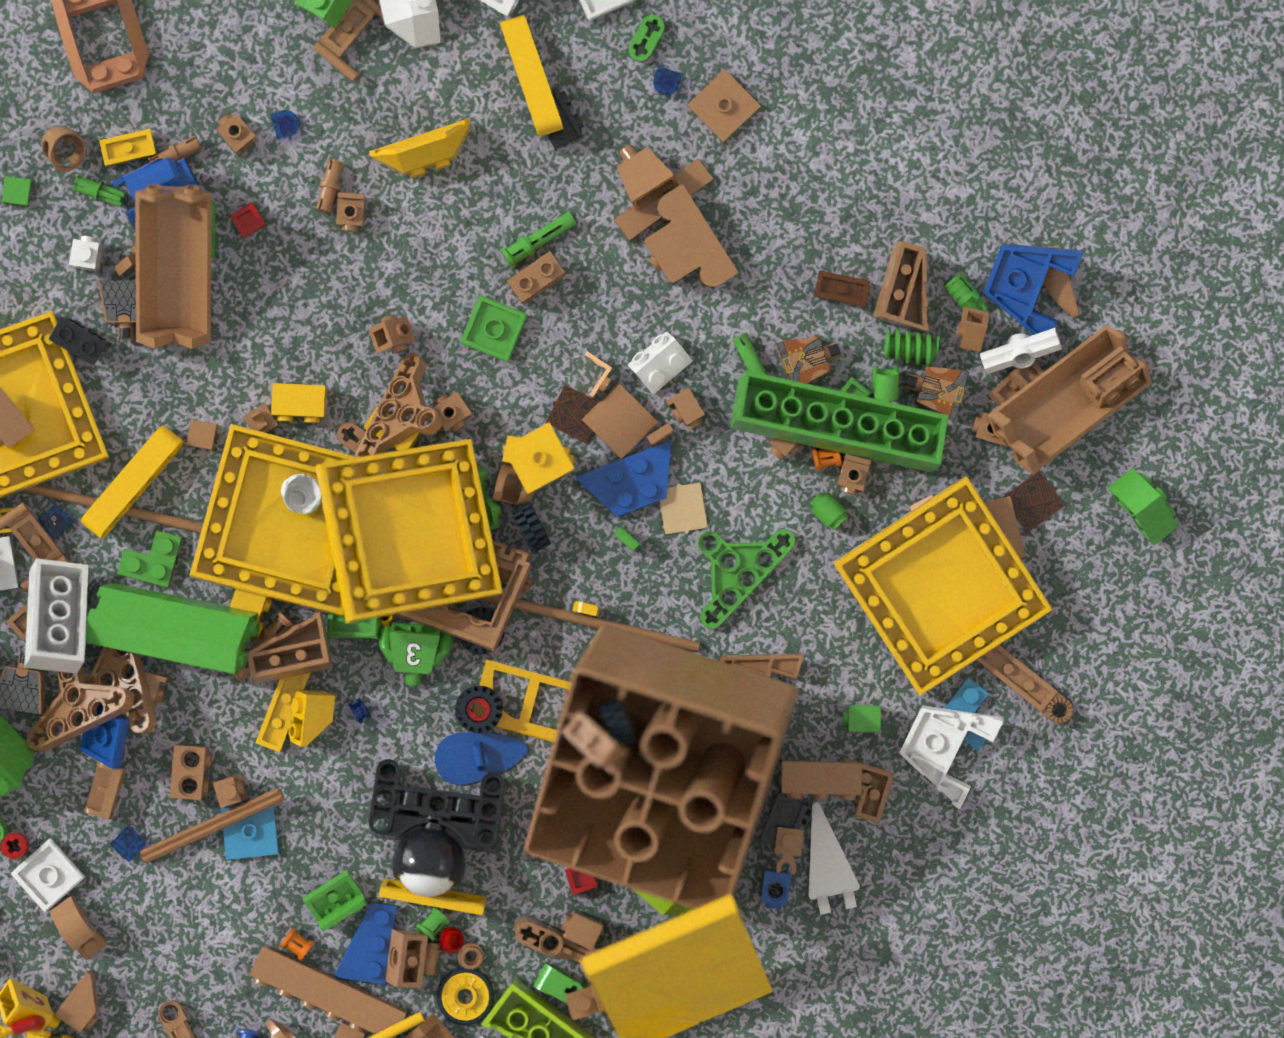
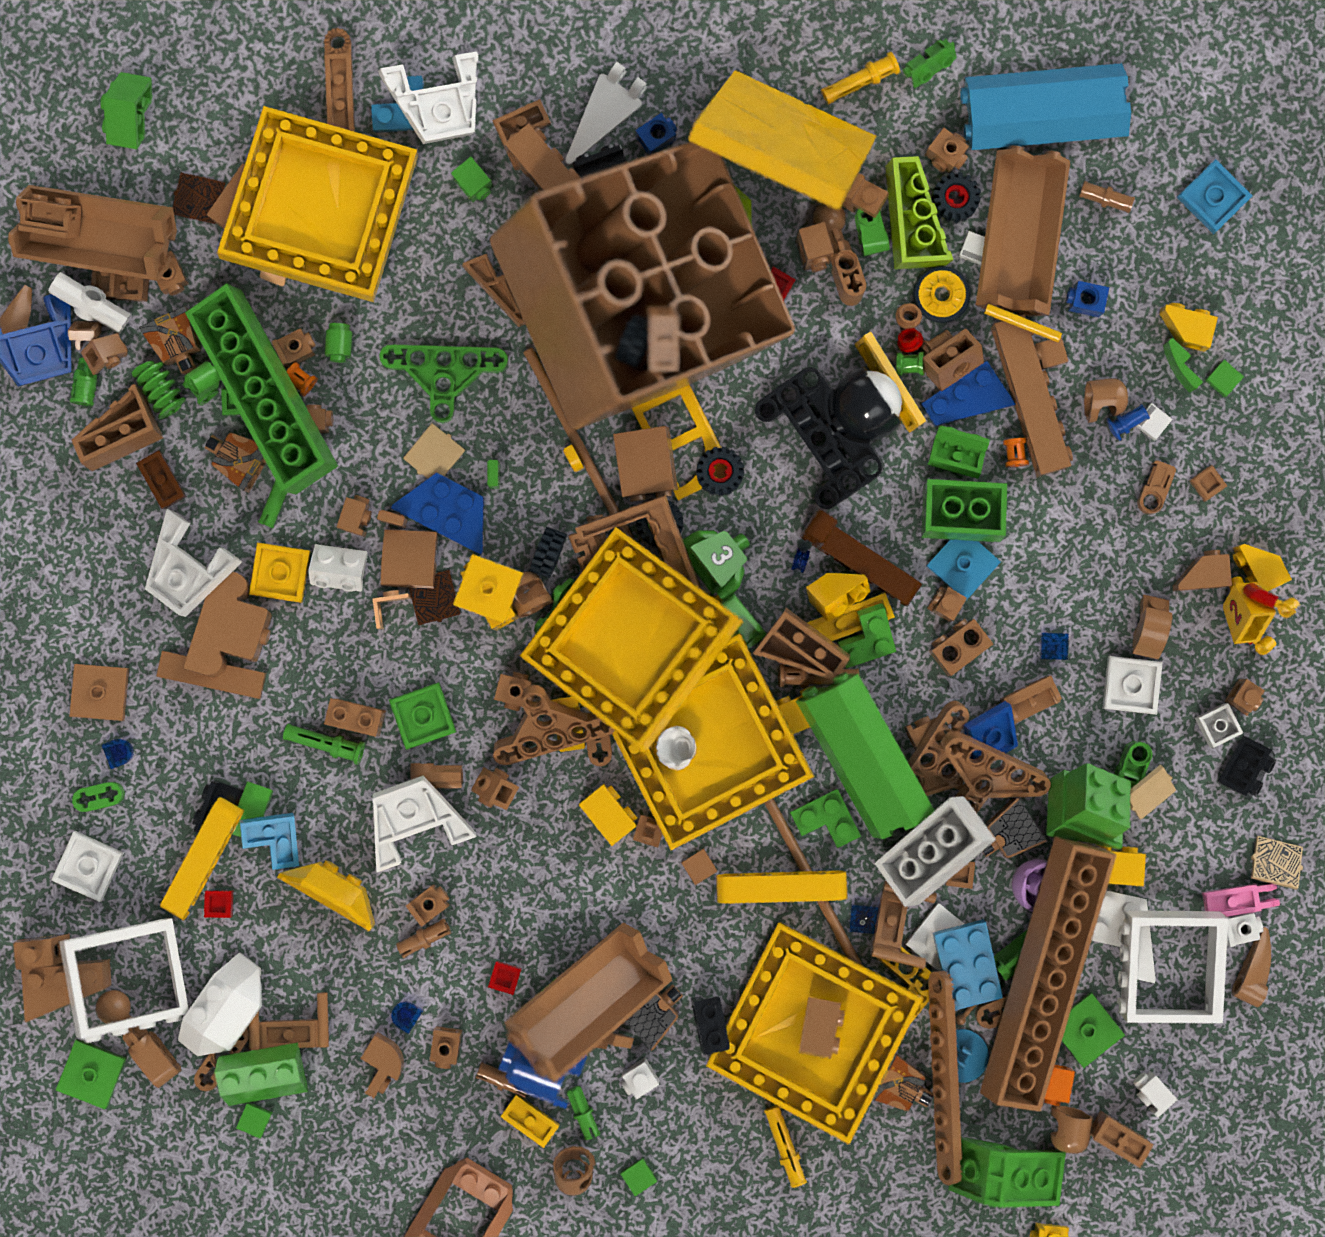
camera: 135 degrees left, 0 degrees up
red bush [1,833,30,859] -> none
medium nougat axle [140,788,285,863] -> none
blue shield [434,732,528,785] -> none
medium nougat torso [617,145,678,212] -> none
medium nougat plate [774,827,804,874] -> none
none -> medium nougat tile [68,321,102,350]
none -> white wing [145,509,242,617]
none -> red plate [204,890,234,918]
none -> bright green slope [232,781,273,838]
none -> dark azure plate [239,813,299,870]
none -> yellow plate [249,542,311,603]
none -> medium nougat brick [360,1032,404,1098]
none -> white wing [373,776,476,873]
none -> medium nougat piece [410,763,463,789]
none -> medium nougat brick [613,426,678,502]
none -> reddish brown beam [800,509,922,607]
none -> bright green plate [838,603,896,669]
none -> bright green brick [921,479,1007,542]

